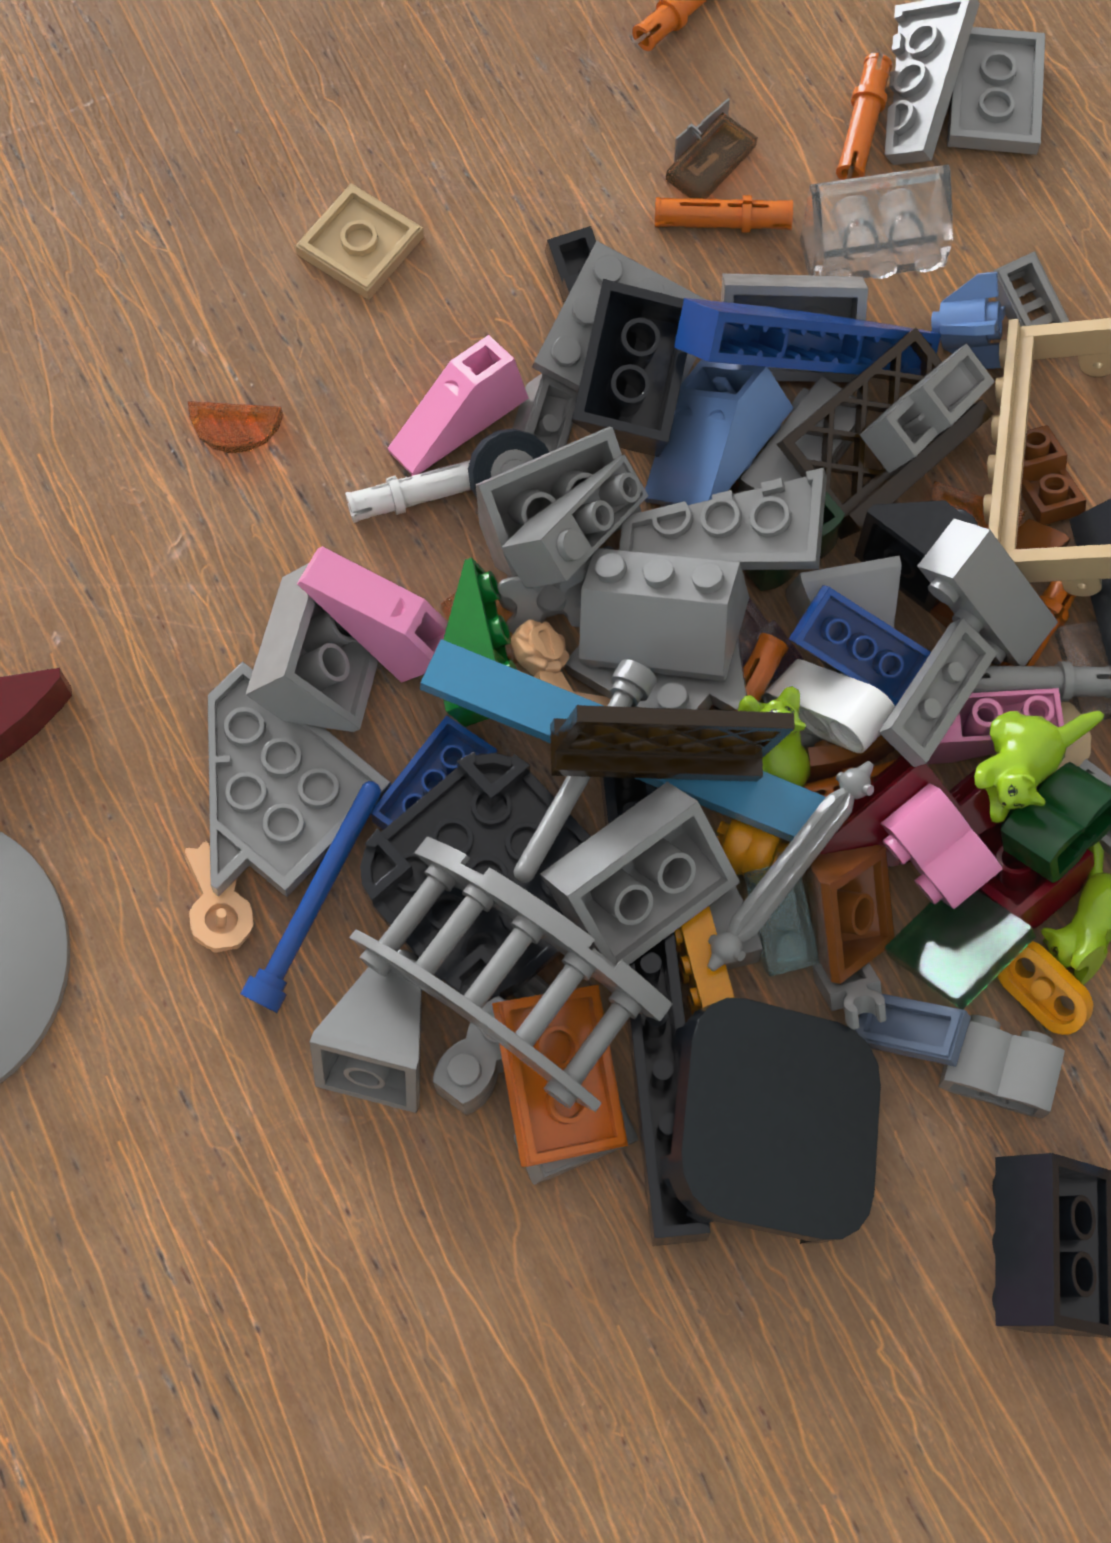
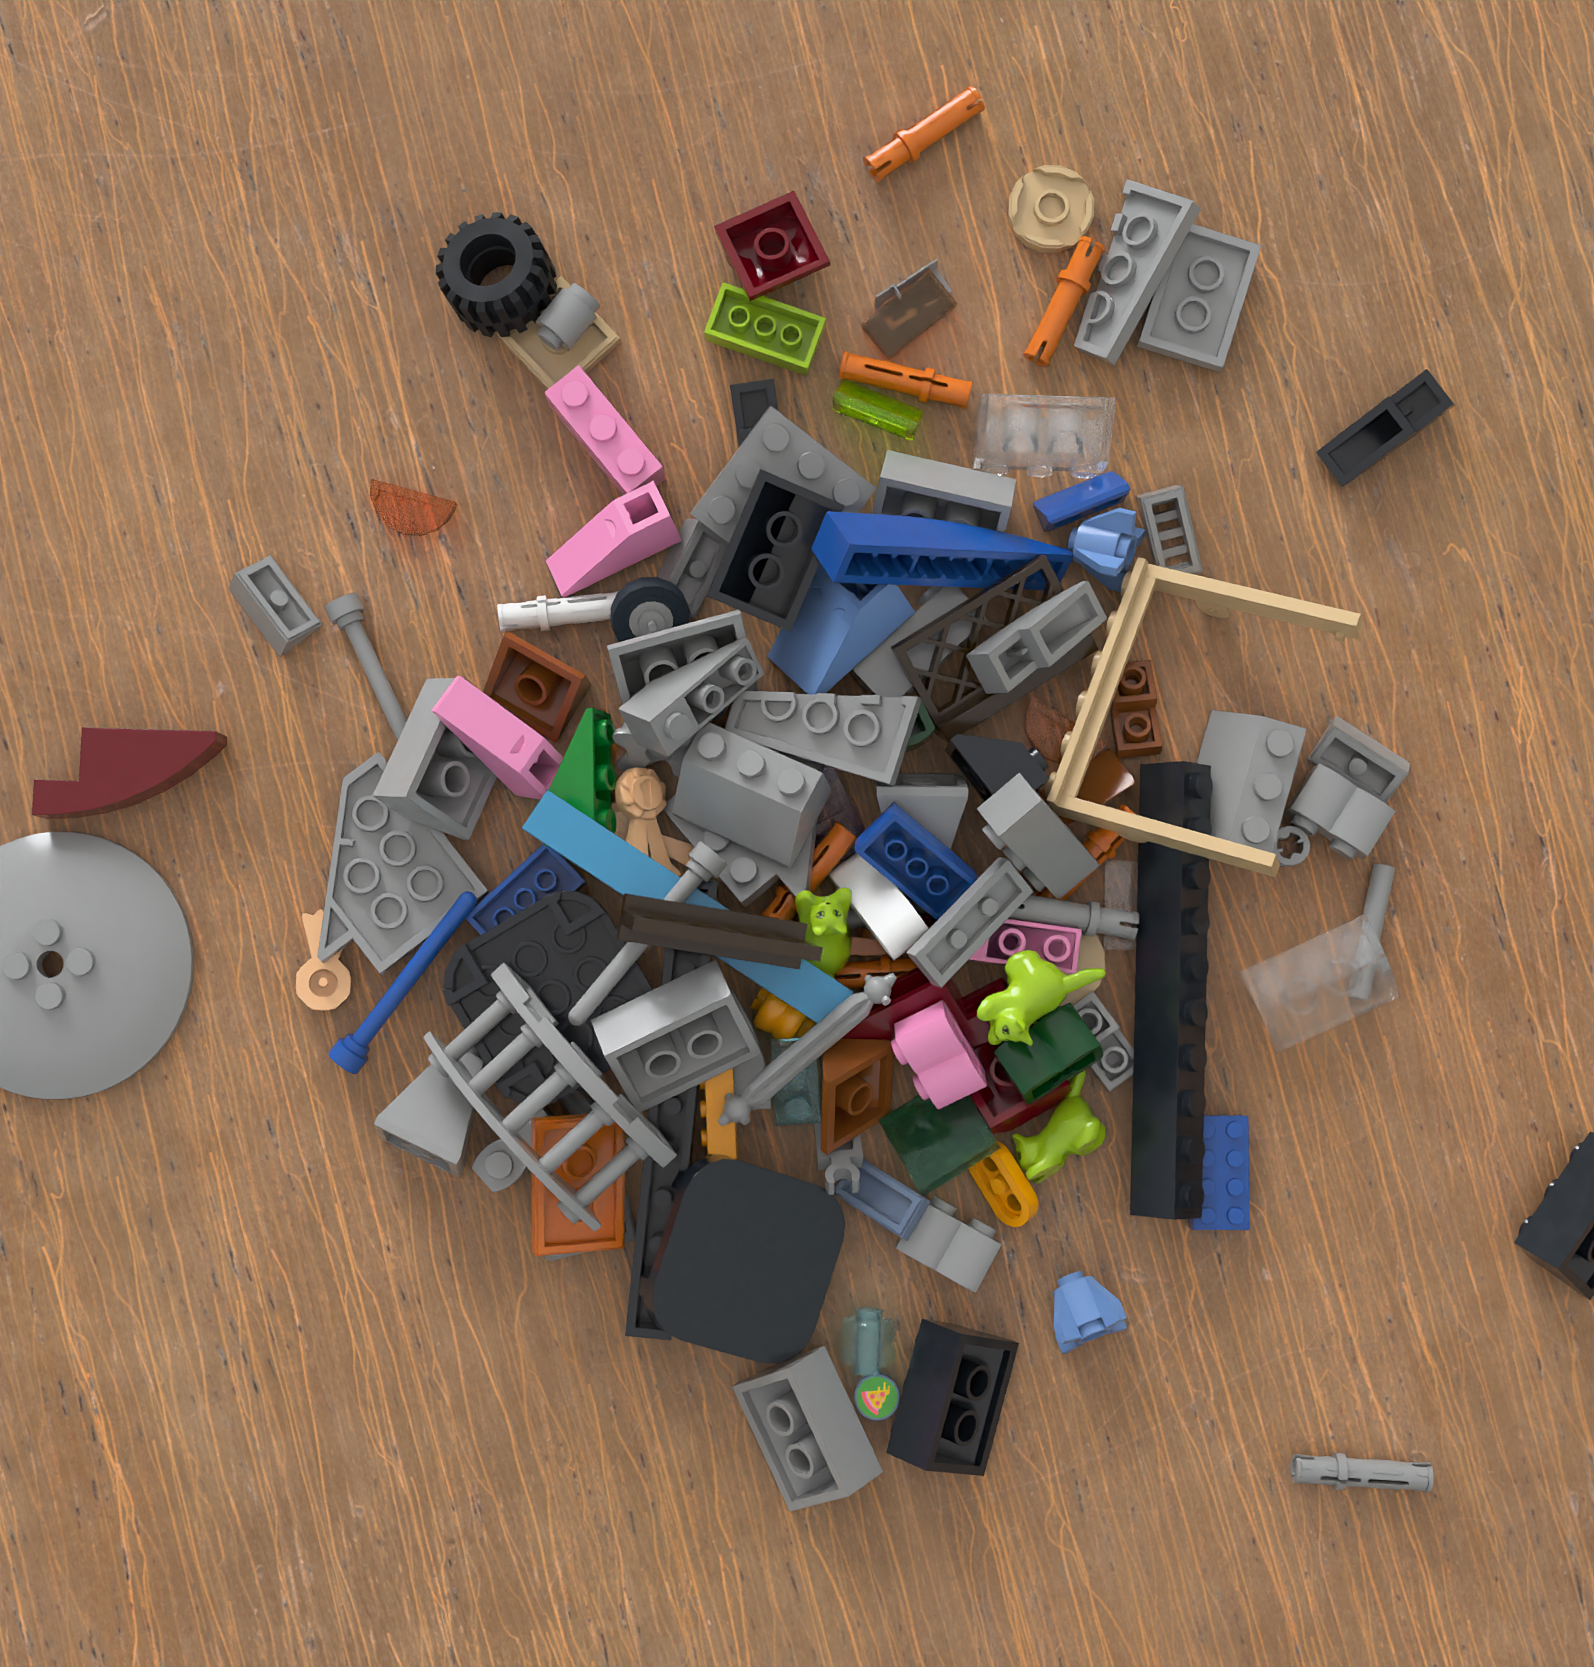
camera: 10 degrees right, 15 degrees up
none -> light grey slope [229,555,322,656]
none -> light grey piece [325,593,407,741]
none -> black tyre [436,212,557,337]
none -> dark orange slope [483,631,591,743]
none -> light grey brick [536,283,600,351]
none -> bright pink brick [544,365,666,495]
none -> lime piece [704,282,826,376]
none -> dark red slope [714,191,831,301]
none -> light grey slope [732,1346,883,1511]
none -> clear neon green slope [832,380,924,441]
none -> clear light blue piece [840,1307,897,1376]
none -> tile [854,1372,900,1421]
none -> tan tile [1008,165,1094,253]
none -> blue slope [1033,471,1131,532]

